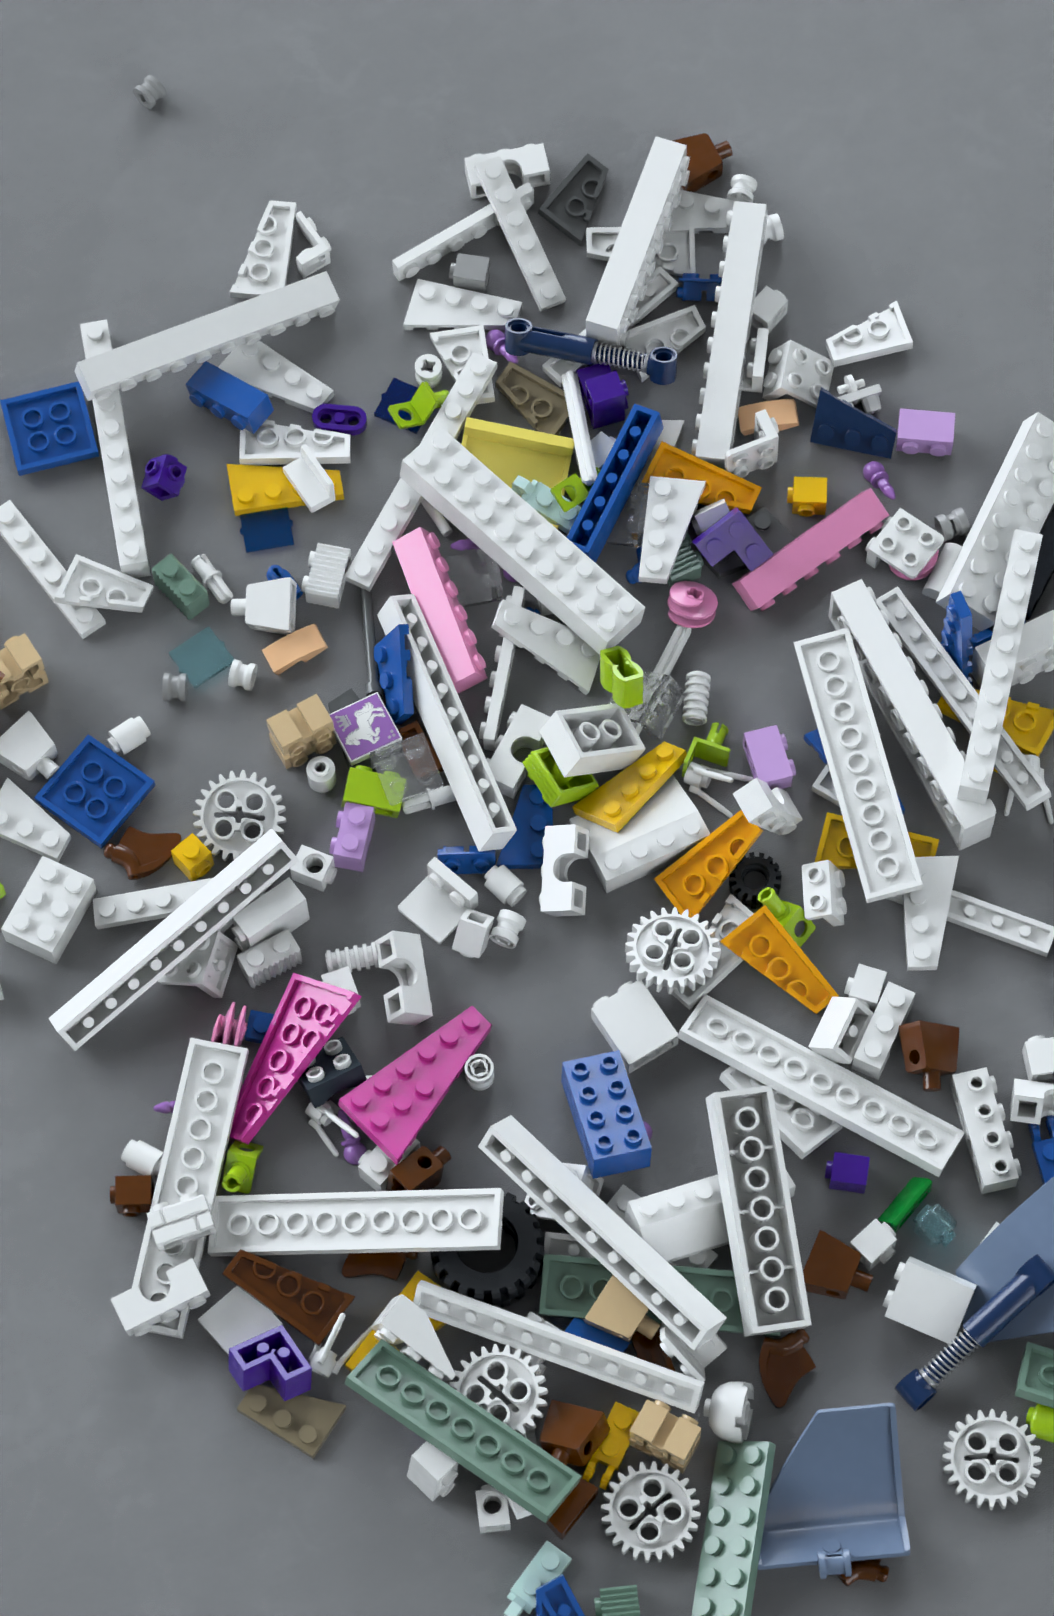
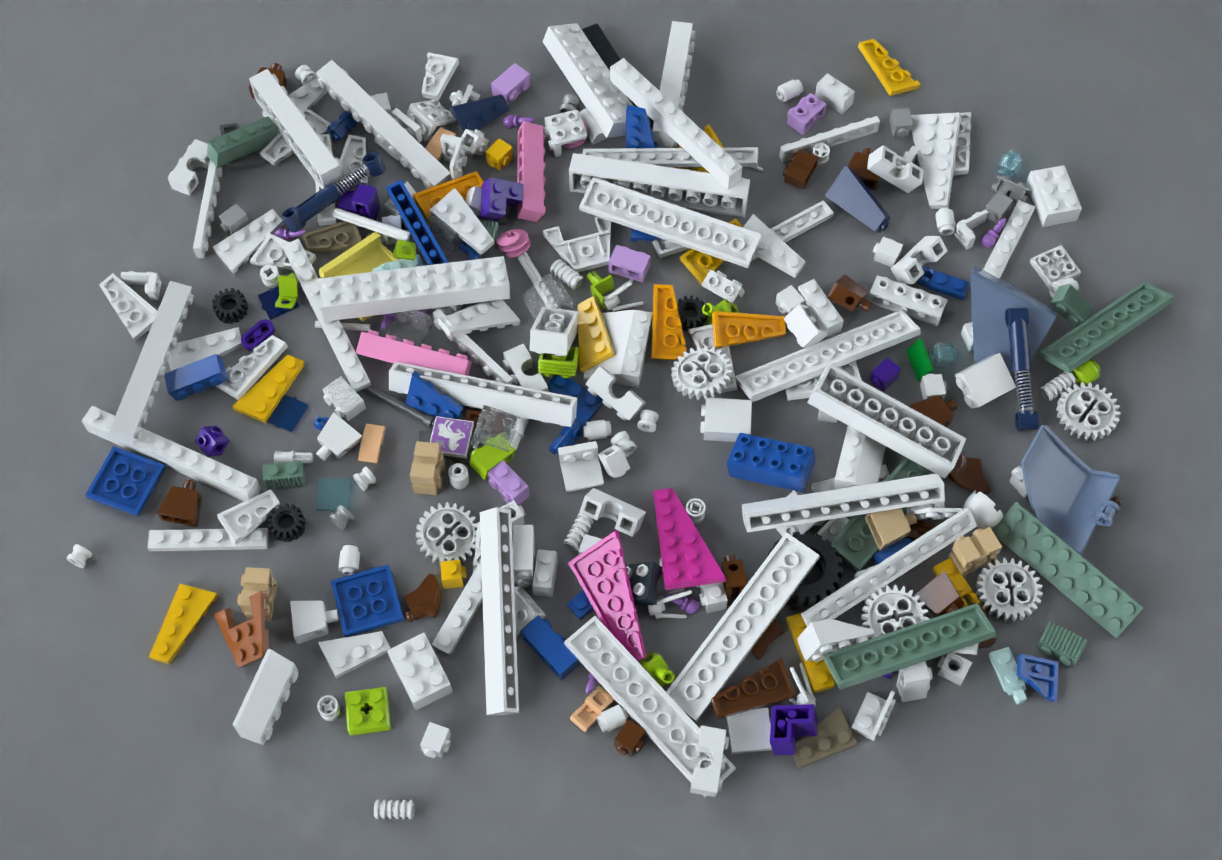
camera: 55 degrees left, 5 degrees down
white brick [146,1192,217,1251] -> none
bright pink piece [211,1002,248,1047] -> none
white panel [283,444,336,513] -> none
white plate [474,155,566,312] -> none
lime brick [600,645,643,709] -> none
white arch [733,778,803,835] -> none
none -> reddish brown torso [157,479,202,527]
none -> sand green brick [207,116,278,167]
none -> black tyre [212,288,248,324]
none -> black tyre [268,503,306,542]
none -> white brick [461,129,489,156]
none -> blue brick [520,615,580,681]
none -> white wing [543,216,611,273]
none -> light nougat slope [570,686,615,732]
none -> white wheel [637,410,659,432]
none -> white bracket [851,691,896,741]
none -> white piece [1040,371,1076,401]

